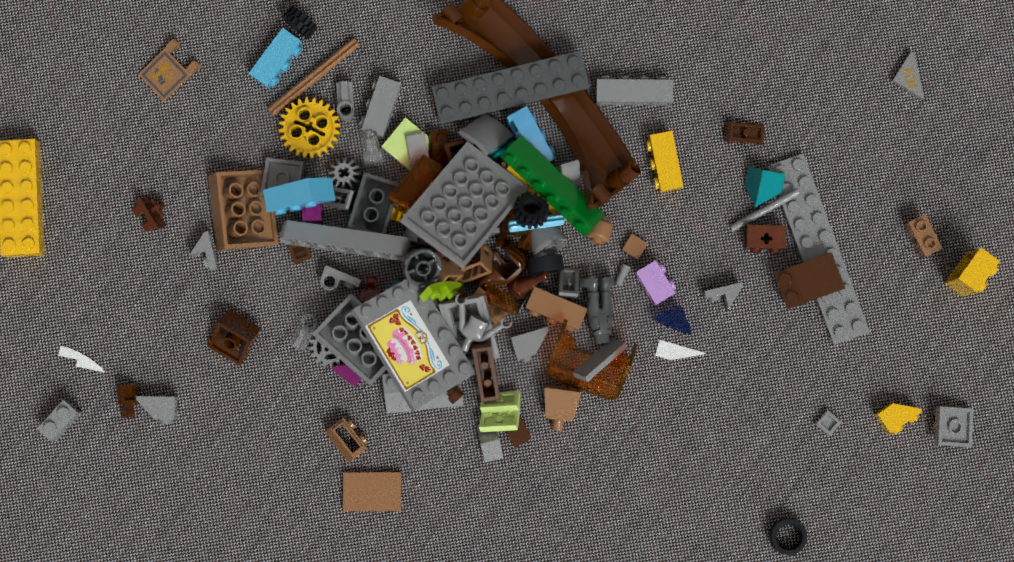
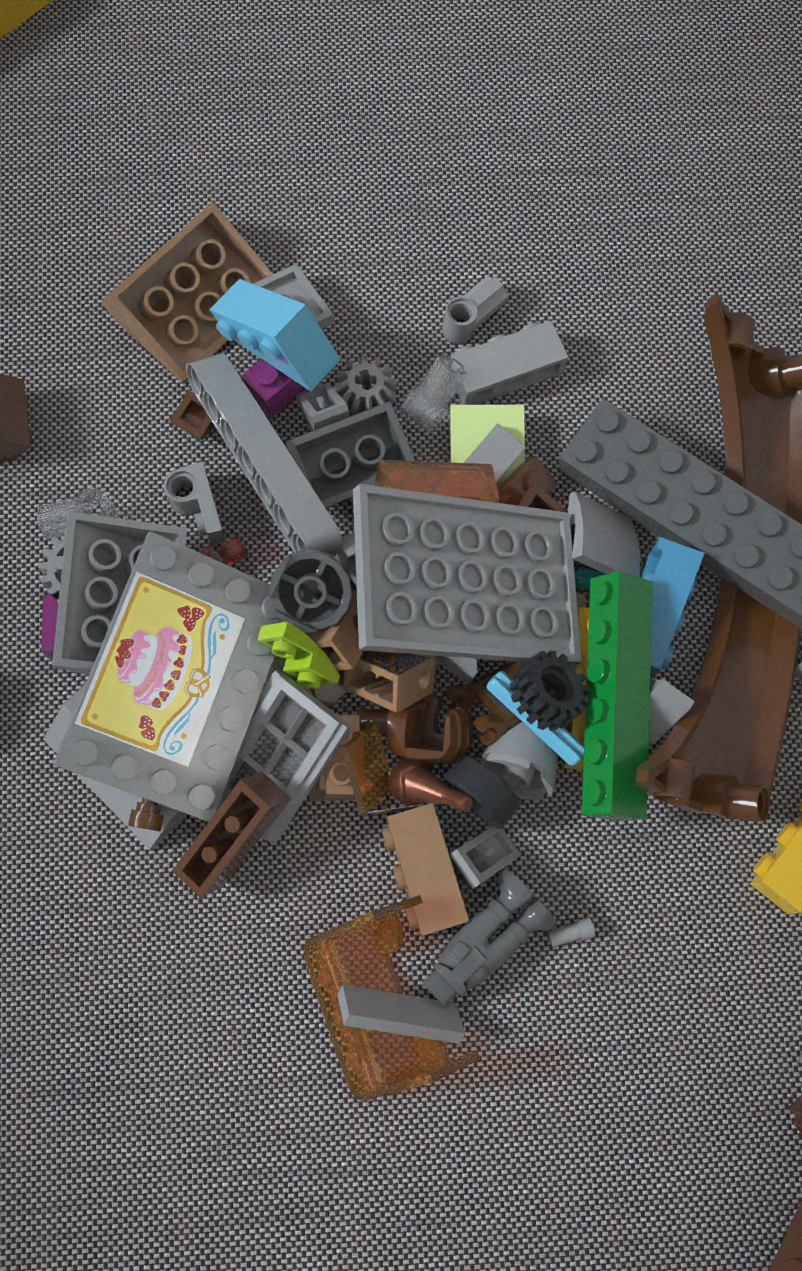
camera: 50 degrees right, 10 degrees down
copper hips [132,197,166,232] -> none
medium nougat flag [138,39,201,102] -> none
light grey slope [190,231,220,271] -> none
medium azure brick [249,28,303,90] -> none
medium nougat axle [267,38,360,116] -> none
yellow gear [278,97,341,160] -> none
black tyre [282,5,318,39] -> none
light grey piece [455,293,513,352] -> none
light grey slope [476,424,504,462] -> none
yellowish green slope [479,391,520,432] -> none
reddish brown brick [506,418,532,448] -> none
light grey slope [511,327,549,363] -> none
medium nougat torso [544,384,581,431] -> none
medium nougat head [586,217,613,246] -> none
medium nougat tile [622,234,648,260] -> none
lavender brick [635,260,676,306] -> none
clear blue slope [653,306,692,336] -> none
white sticker [655,340,705,360] -> none
light grey slope [702,282,743,310] -> none

